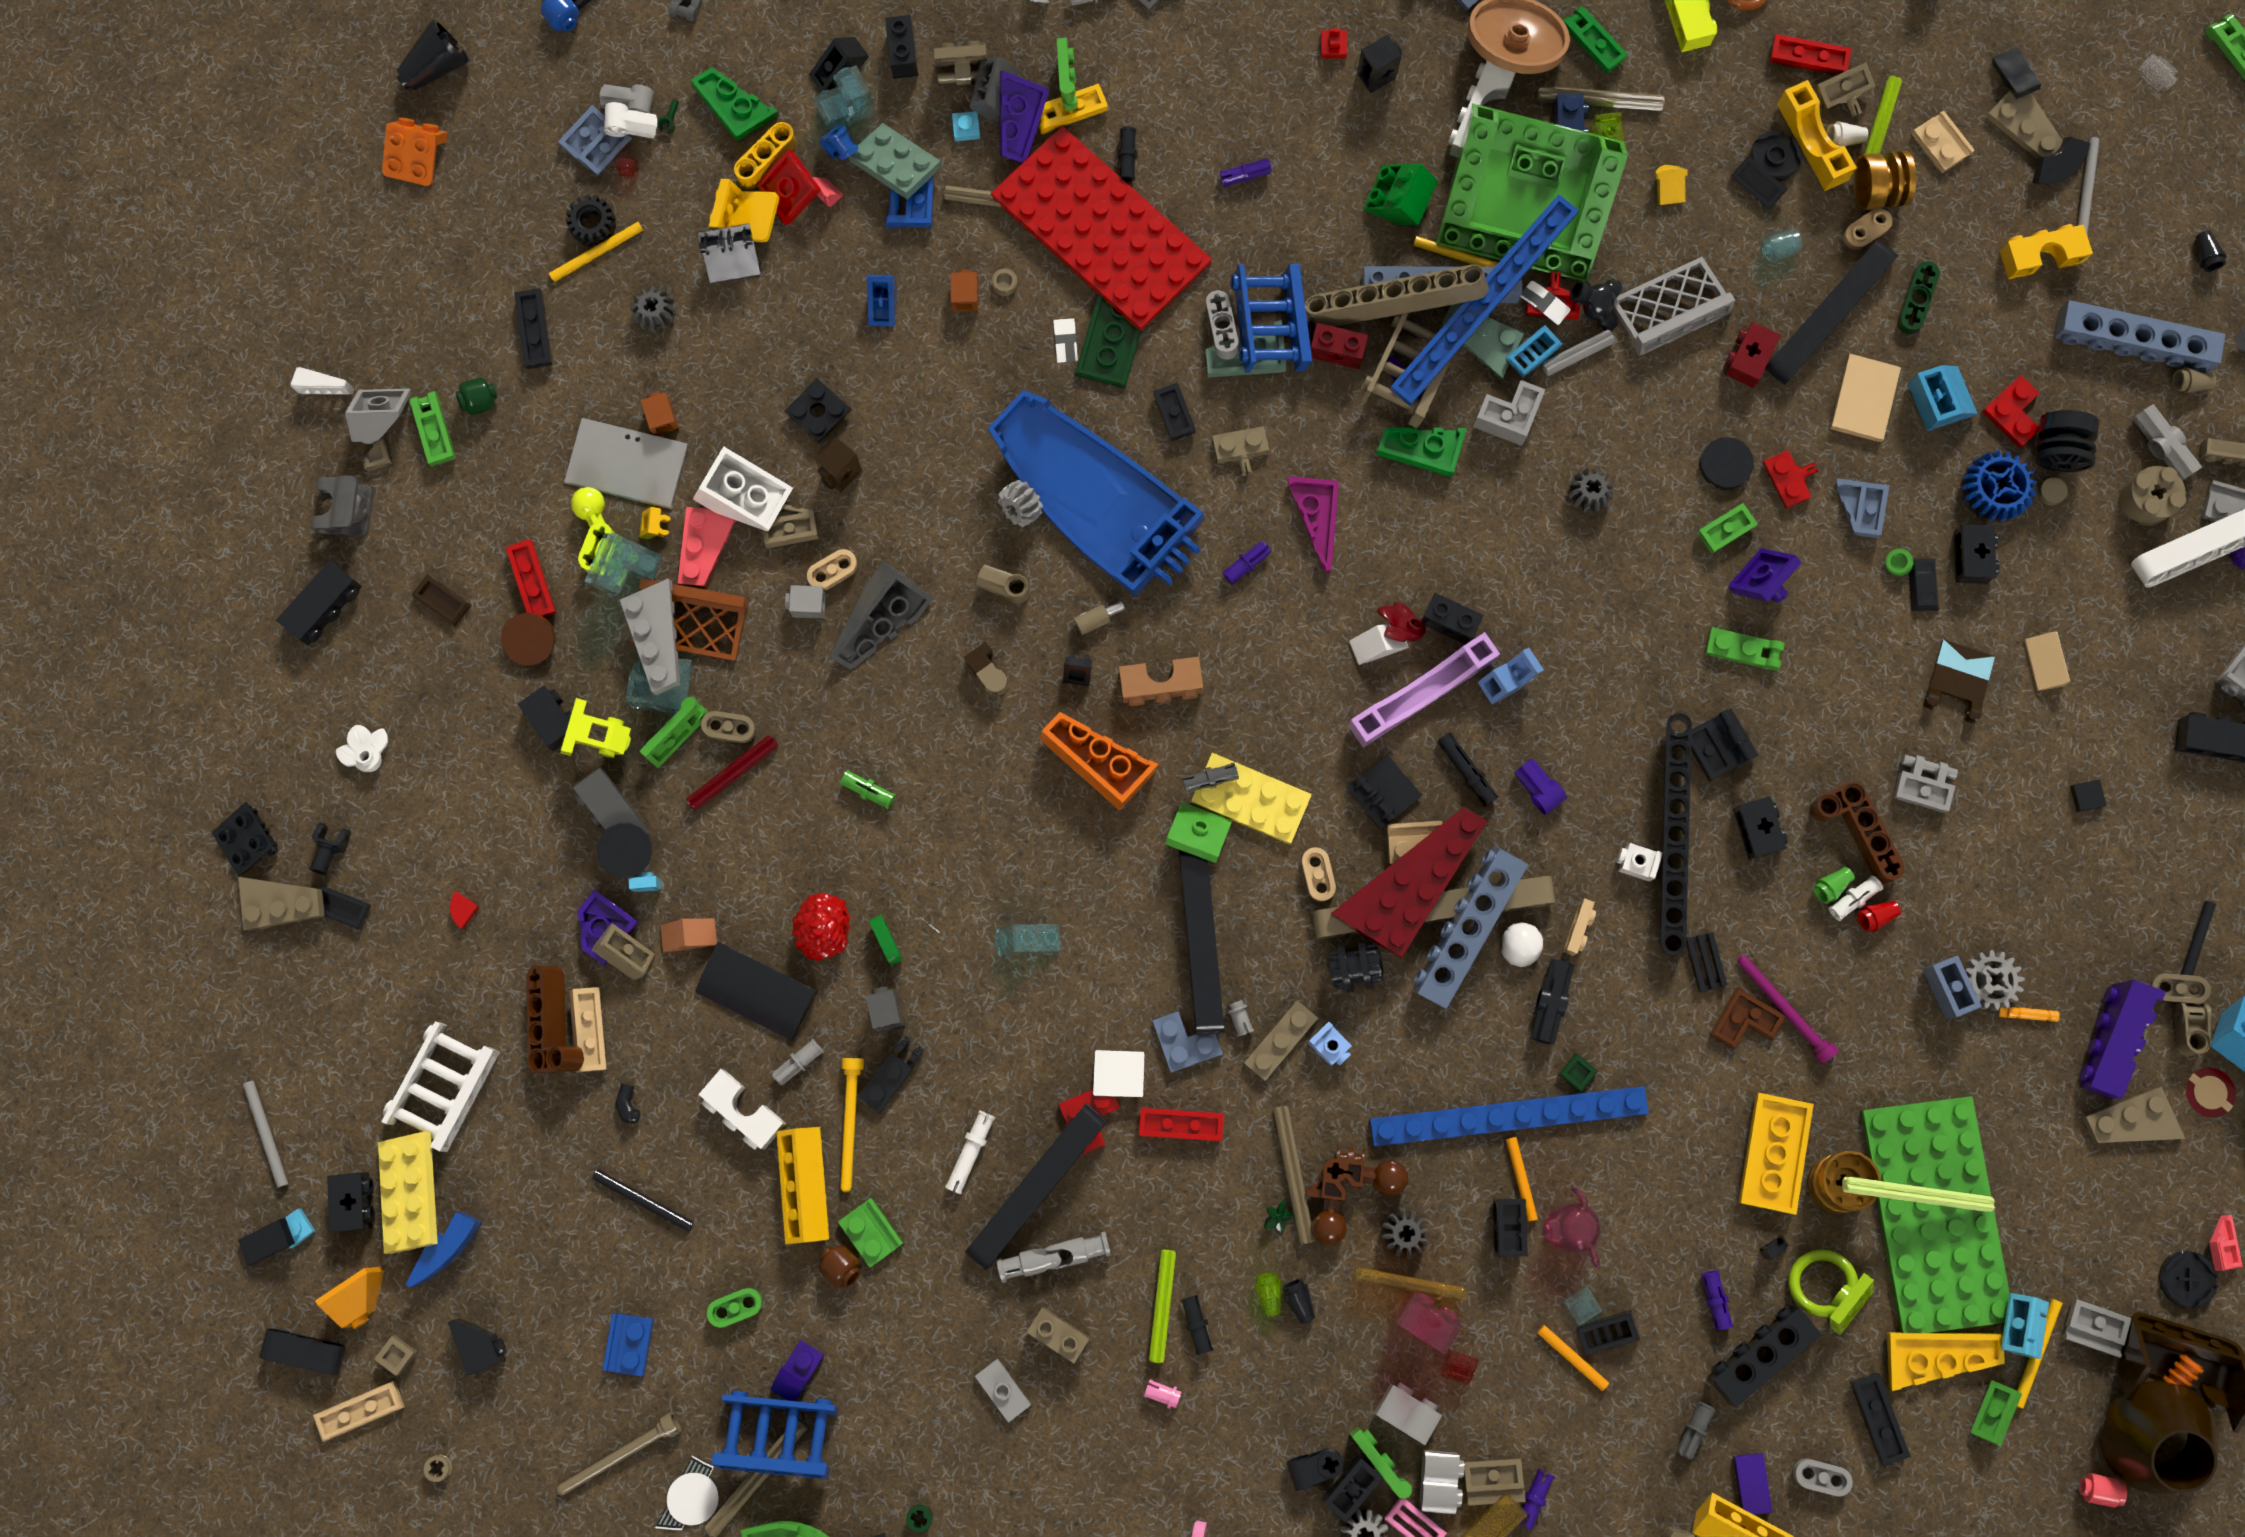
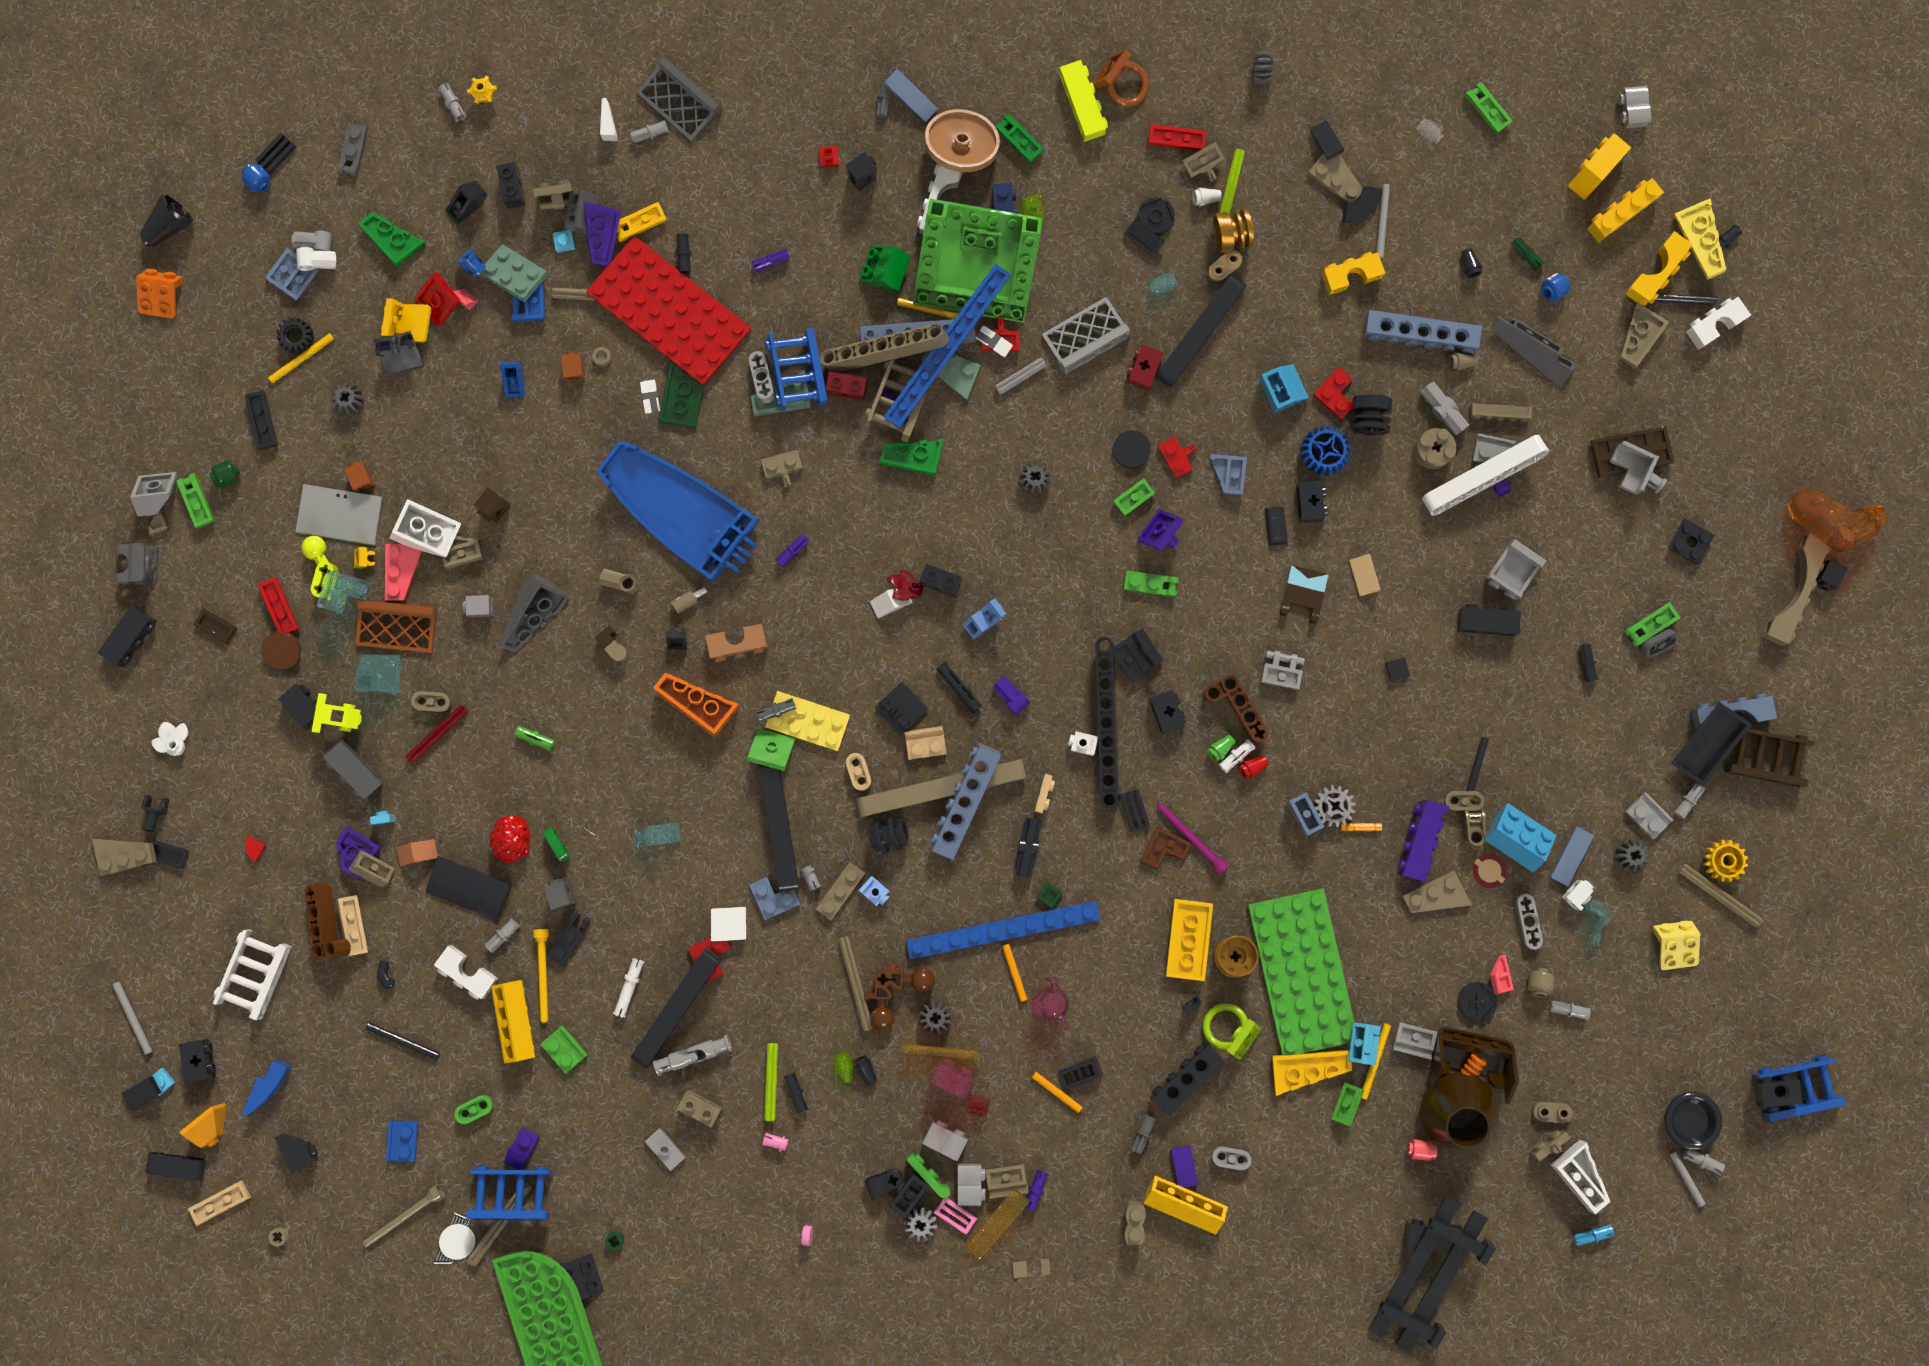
camera: 10 degrees left, 5 degrees up
black hinge [212,802,278,877] -> none
white slope [291,367,355,394] -> none
dark tan plate [374,1335,417,1376] -> none
light yellow plate [378,1132,438,1254] -> none
black tile [597,823,652,877] -> none
clear red plate [613,158,639,177] -> none
light grey wing [620,578,680,696] -> none
bright green plate [639,697,708,768] -> none
dark green hand [657,99,679,133] -> none
yellow beam [734,122,797,190] -> none
black piece [784,378,851,443] -> none
tan plate [807,549,858,590] -> none
clear light blue brick [813,65,875,132] -> none
reddish brown head [819,1245,861,1288] -> none
light grey gear [998,480,1043,527] -> none
bright green plate [1057,37,1078,111] -> none
red plate [1139,1108,1224,1142] -> none
black plate [1153,383,1196,442] -> none
dark green plant [1264,1200,1294,1233] -> none
magenta wing [1287,476,1339,573] -> none
dark red wing [1331,807,1487,959] -> none
lavender arch [1348,632,1500,748] -> none
light grey panel [1473,380,1546,446] -> none
black brick [1492,1199,1528,1257] -> none
white hair [1501,922,1543,967] -> none
dark azure slope [1506,325,1562,378] -> none
dark tan axle [1537,86,1665,111] -> none
clear light blue tile [1562,1286,1602,1326] -> none
black animal [1570,279,1623,331] -> none
yellow tile [1656,165,1687,205] -> none
dark purple pin [1701,1270,1733,1330] -> none
yellow arch [1777,80,1857,191] -> none
tan tile [1830,354,1901,443] -> none
yellowish green axle [1842,1177,1995,1212] -> none
black plate [1850,1373,1911,1466] -> none
bright green tile [1885,549,1914,576] -> none
dark green beam [1897,261,1940,334] -> none
tan plate [1911,110,1975,173] -> none
dark tan tile [2038,478,2068,506] -> none

